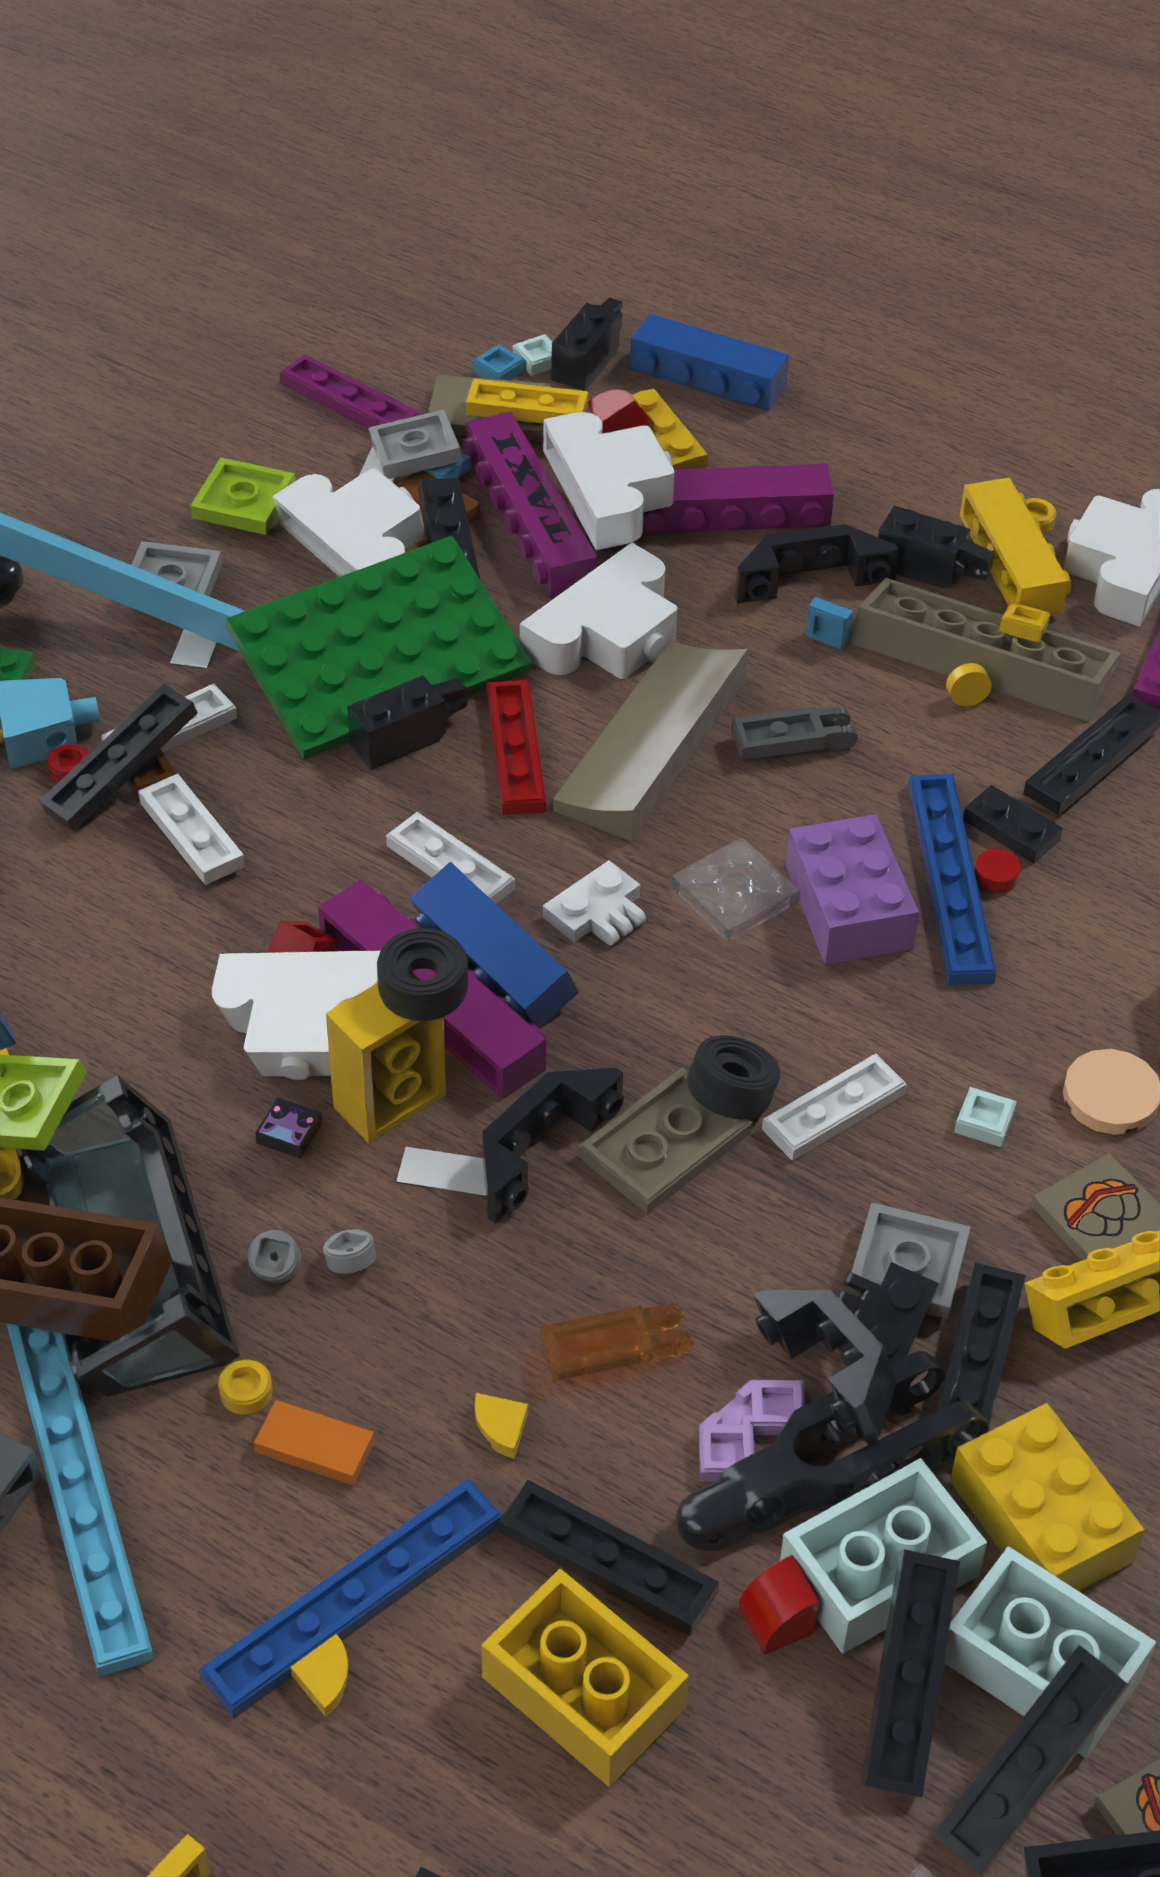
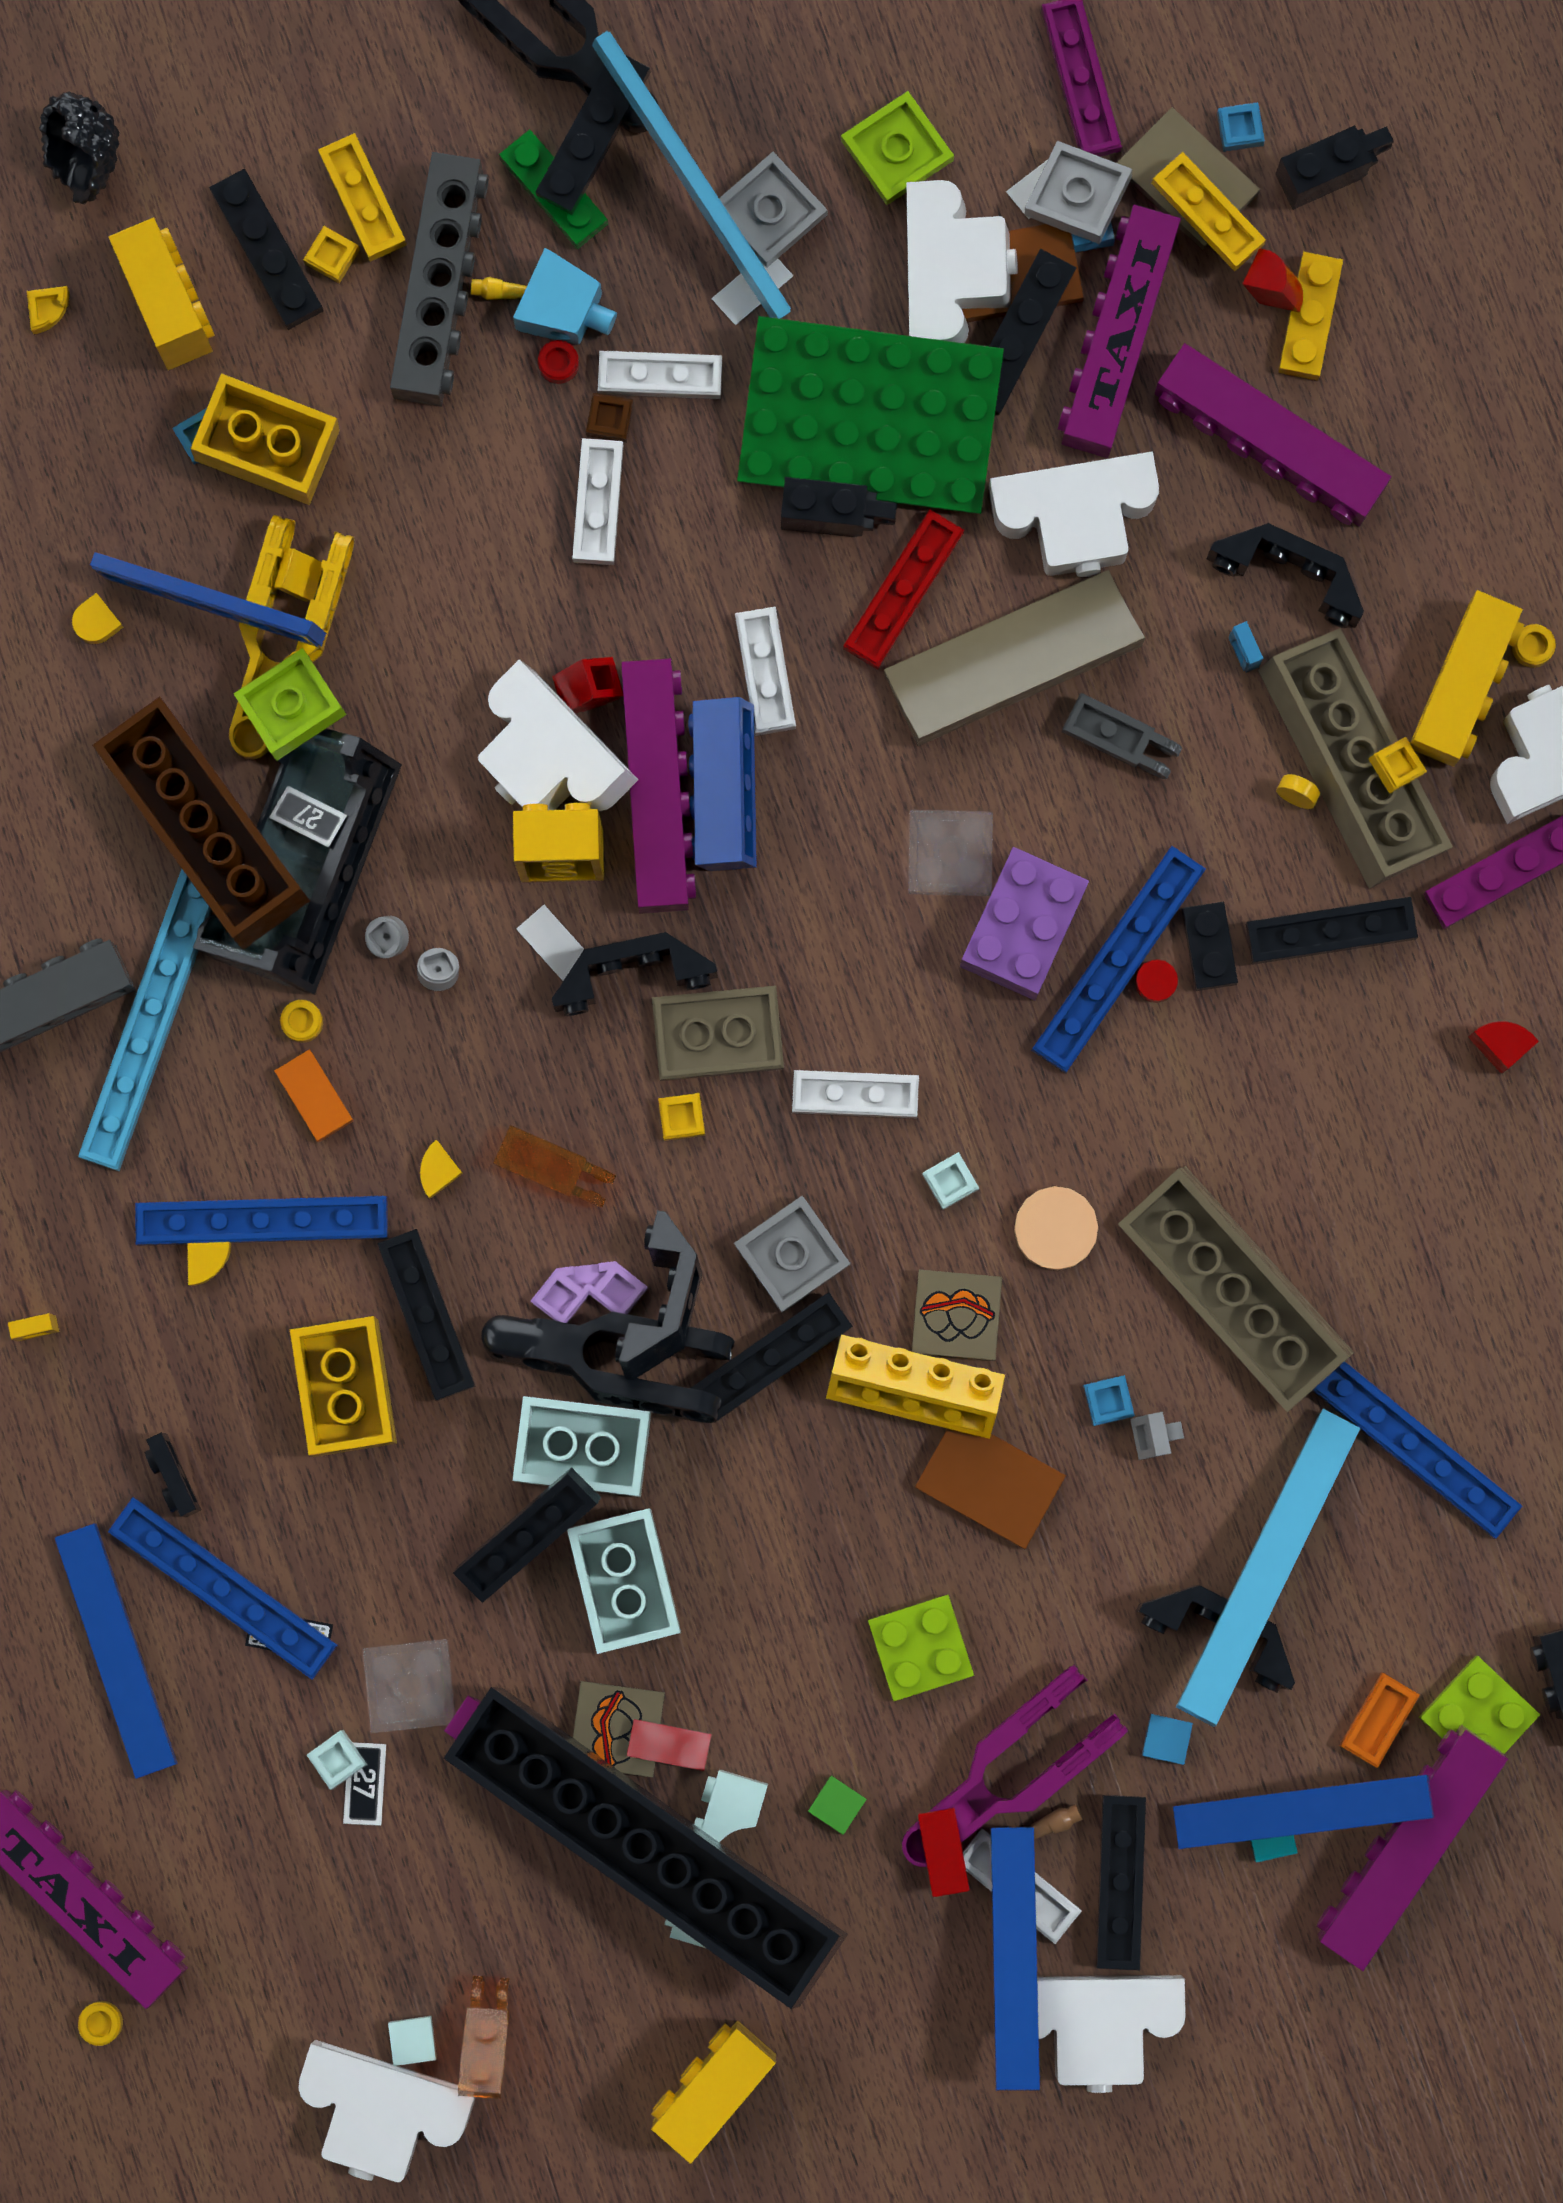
camera: 40 degrees right, 35 degrees up
black plate [39,684,198,831] -> none
black tile [255,1097,322,1159] -> none
black tyre [377,928,468,1021] -> none
light aqua tile [513,334,552,376] -> none
white brick [543,412,674,550] -> none
white hinge [543,860,646,946] -> none
blue brick [630,314,789,411] -> none
black tyre [687,1035,780,1120] -> none
red brick [738,1555,819,1655] -> none
black hinge [837,1262,939,1363] -> none
black hinge [878,506,994,588] -> none
black plate [934,1645,1130,1875] -> none
yellow brick [950,1403,1144,1591] -> none
none -> sticker [269,786,347,848]
none -> yellow tile [658,1093,705,1141]

